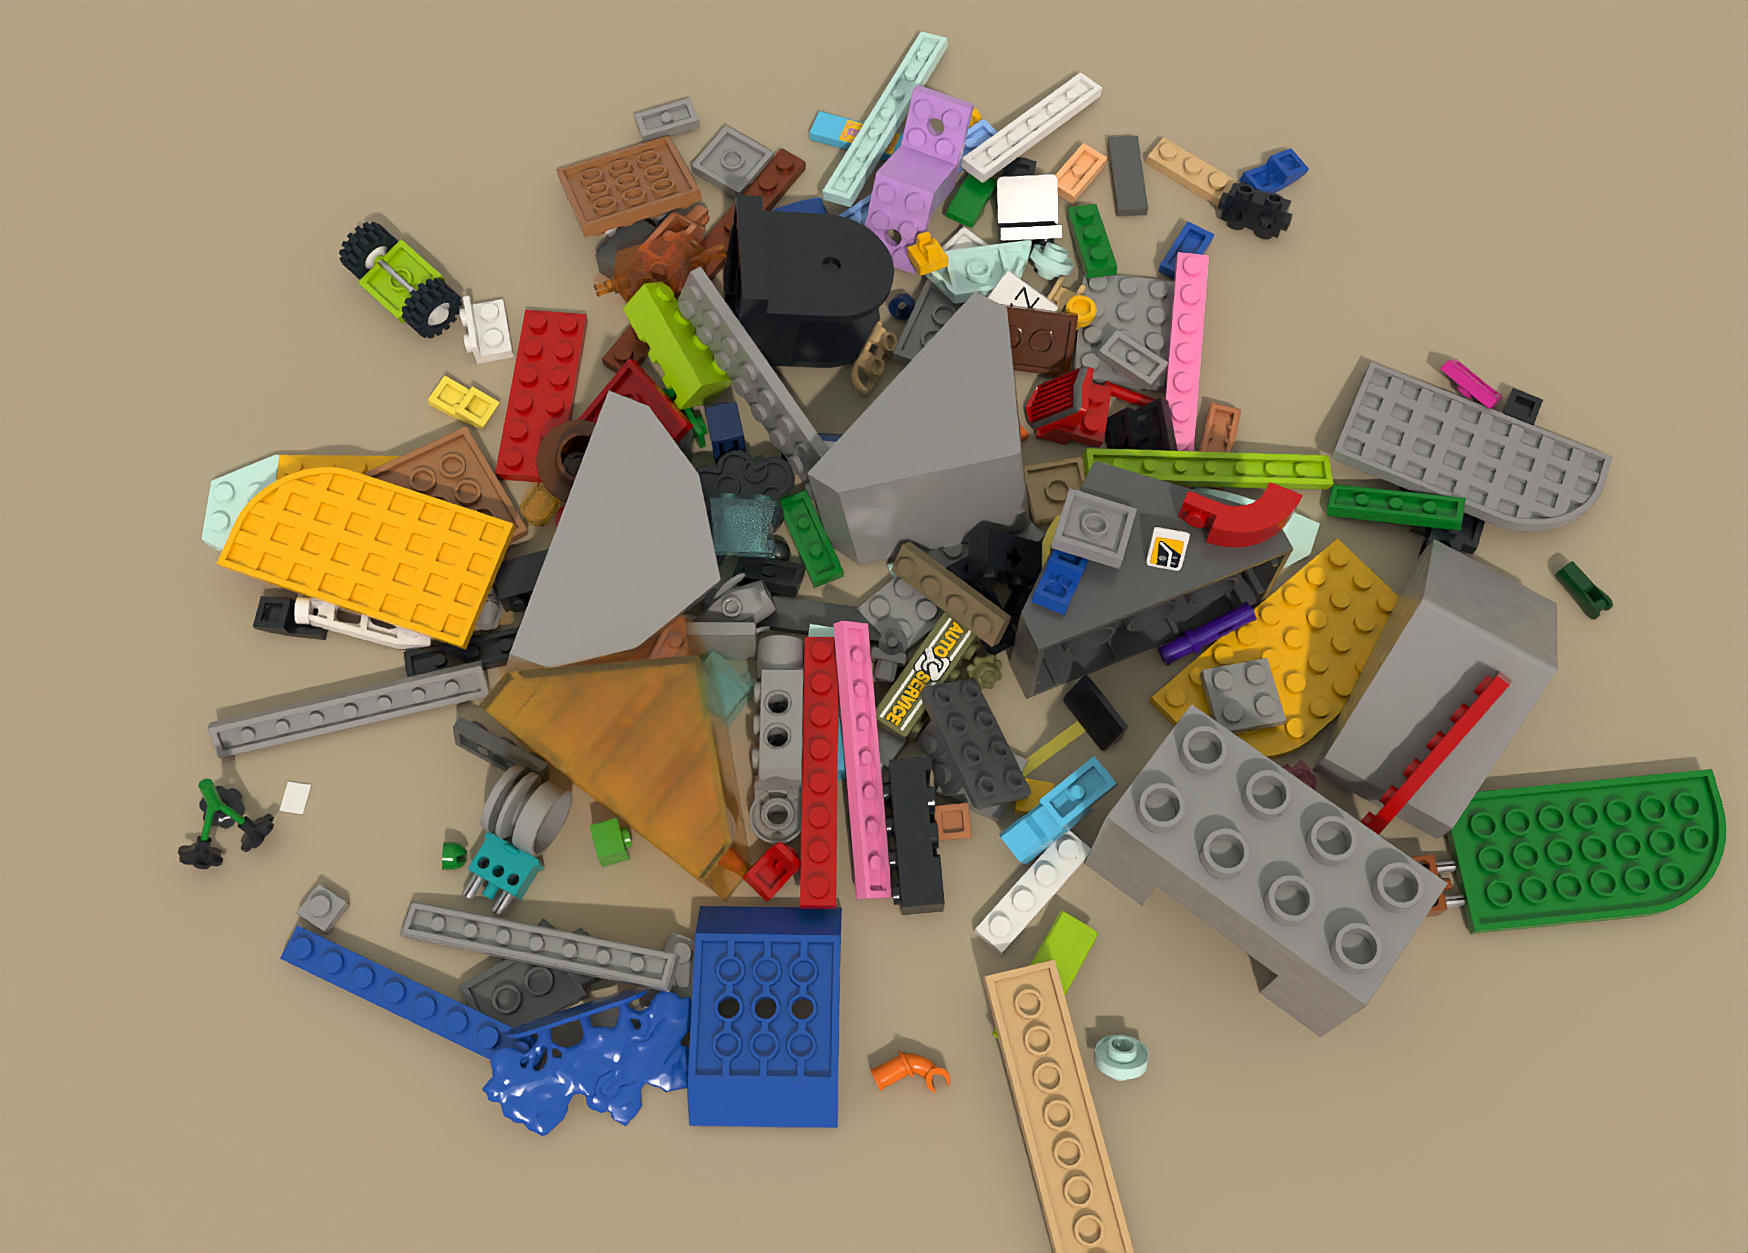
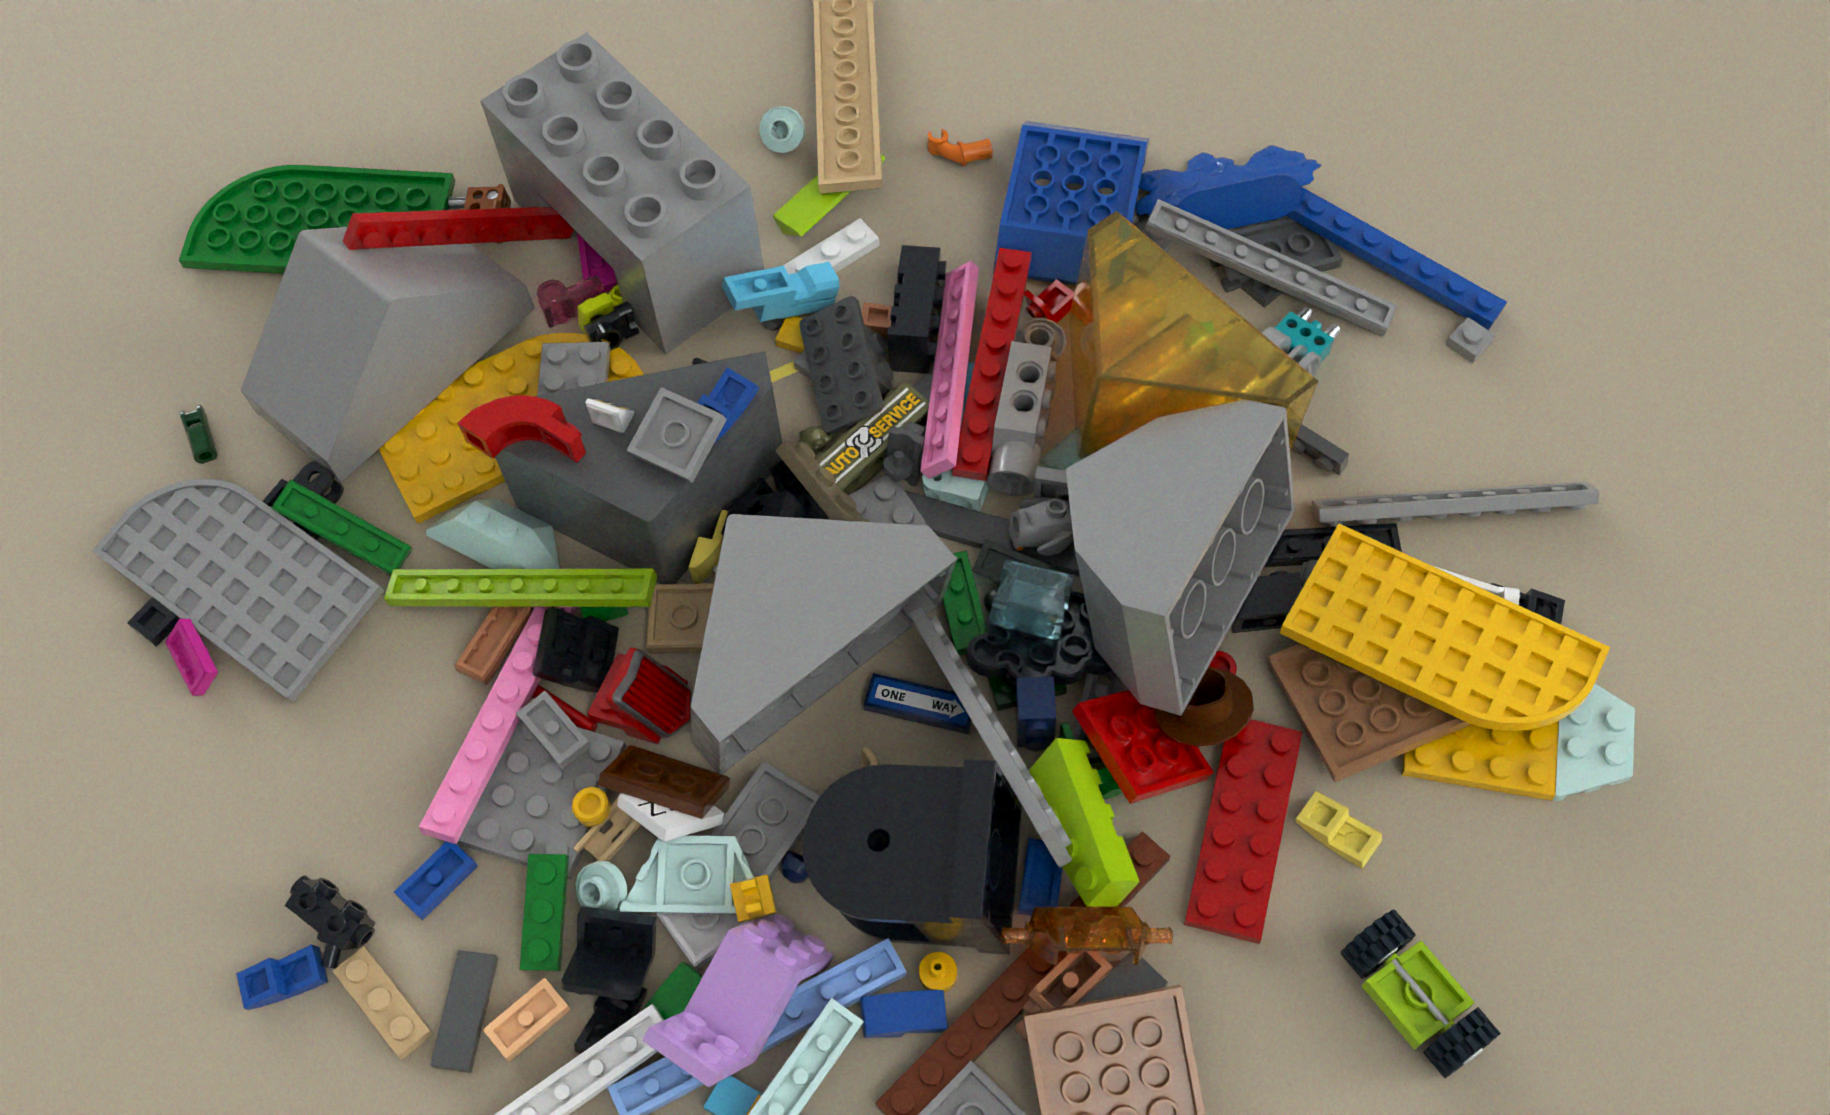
camera: 165 degrees left, 5 degrees down
black plant [178,778,274,869] -> none
white sticker [279,781,311,814] -> none
green hinge [442,842,467,870] -> none
white bracket [459,295,514,364] -> none
clear yellow arm [519,483,562,527] -> none

